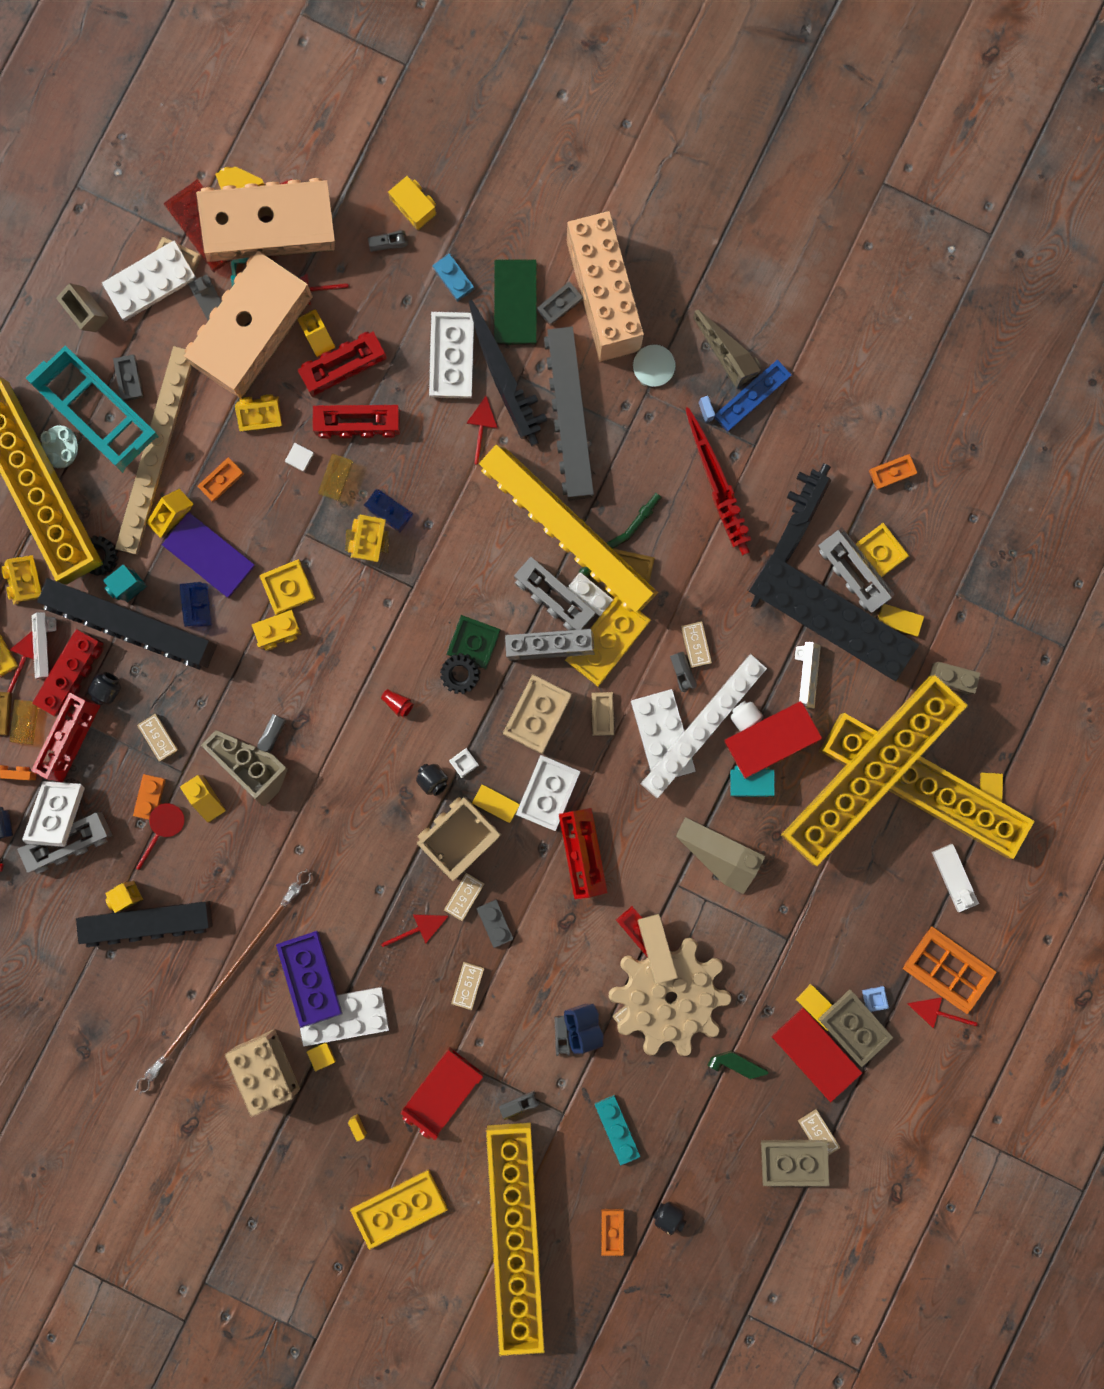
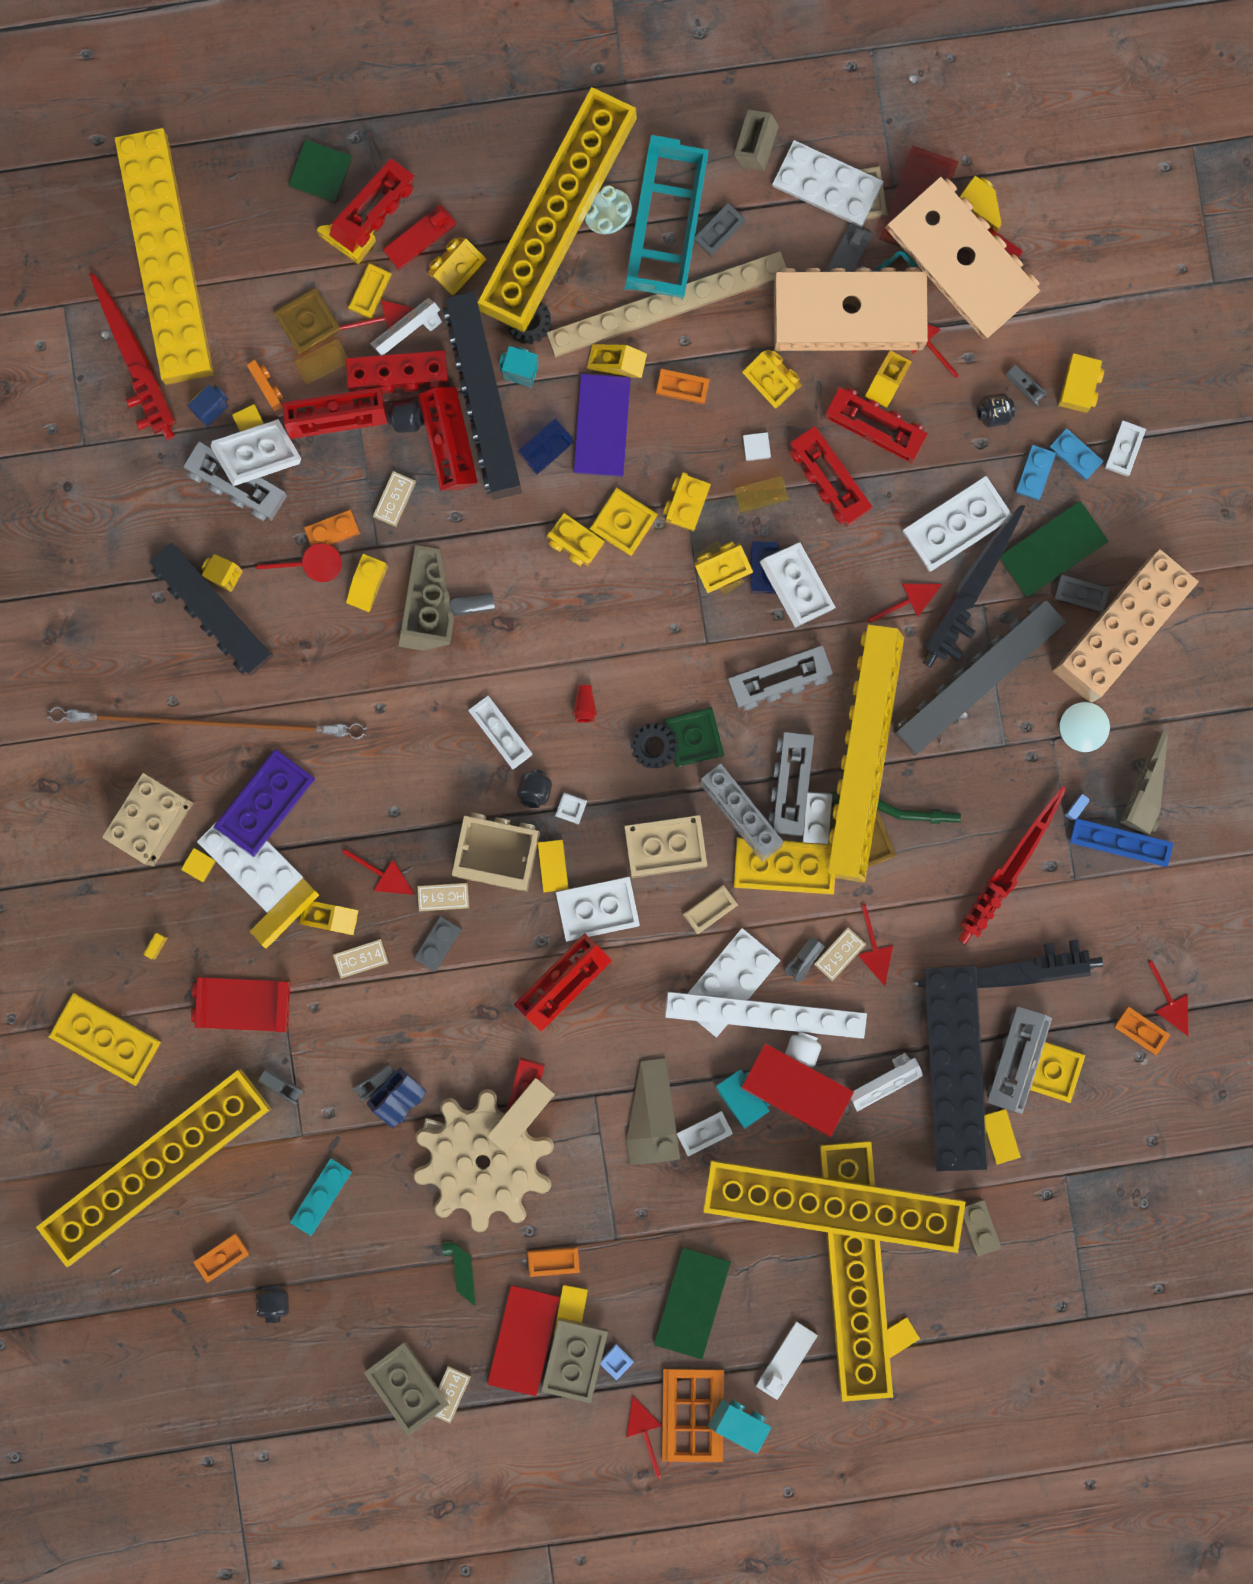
camera: 55 degrees right, 0 degrees up
none -> yellow tile [232,404,264,432]
none -> yellow tile [250,878,319,949]
none -> yellow slope [299,901,358,935]
none -> red brick [419,387,478,491]
none -> white hinge [468,696,533,769]
none -> orange tile [528,1247,580,1277]
none -> dark green tile [654,1247,731,1360]
none -> yellow bracket [663,472,711,532]
none -> white plate [677,1111,733,1156]
none -> teal brick [708,1399,772,1454]
none -> light grey brick [728,645,833,711]
none -> white plate [760,543,836,628]
none -> red piece [858,904,893,986]
none -> black head [976,393,1015,428]
none -> dark azure plate [1049,428,1103,481]
none -> white plate [1105,421,1146,477]
none -> red piece [1148,960,1189,1037]

